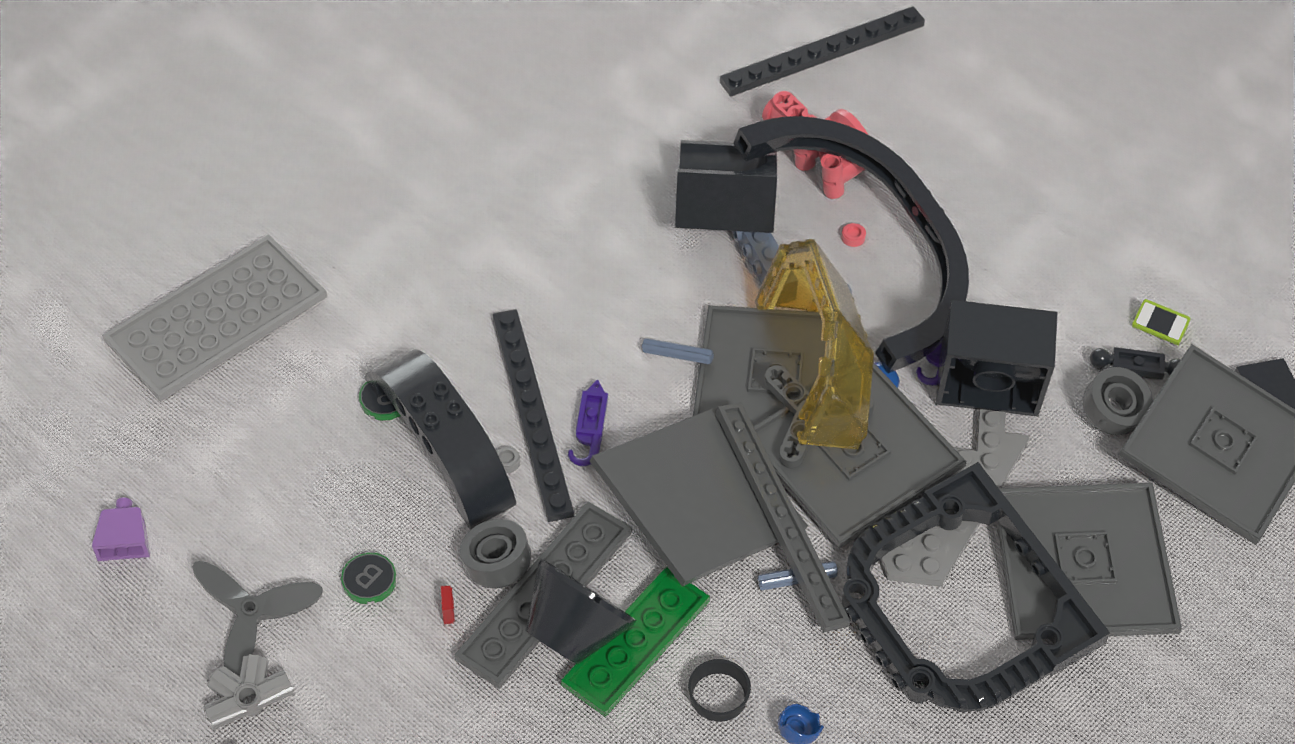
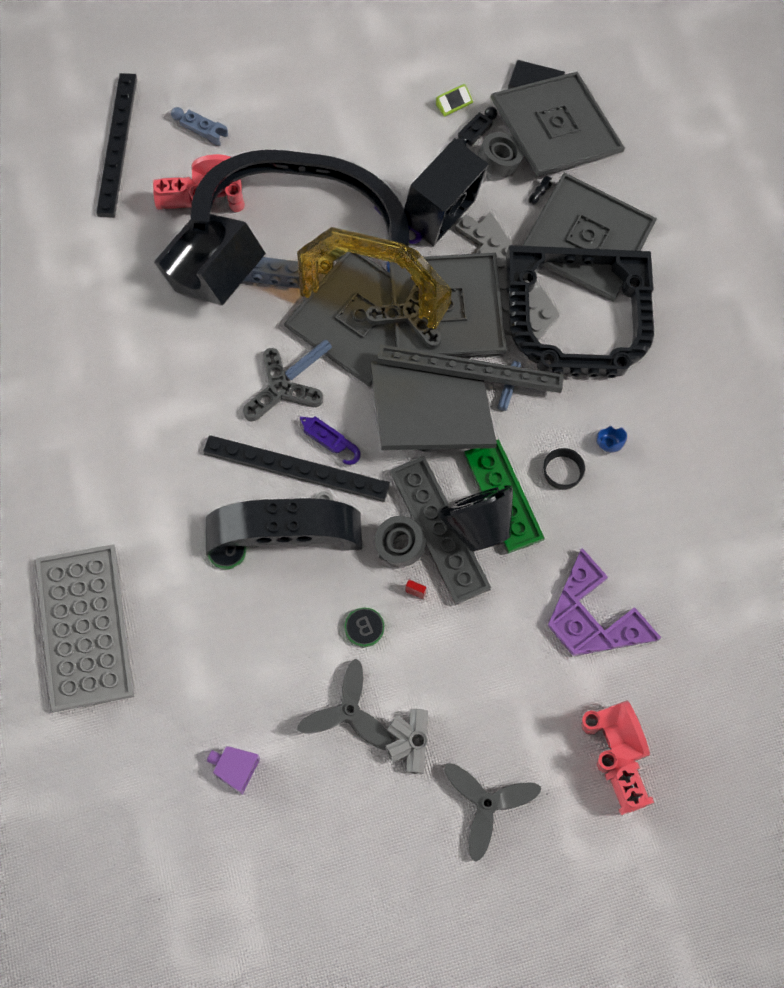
camera: 60 degrees left, 15 degrees up
coral tile [841,223,866,247] -> none
none -> sand blue plate [171,107,228,146]
none -> dark grey piece [243,348,323,421]
none -> black piece [529,176,553,205]

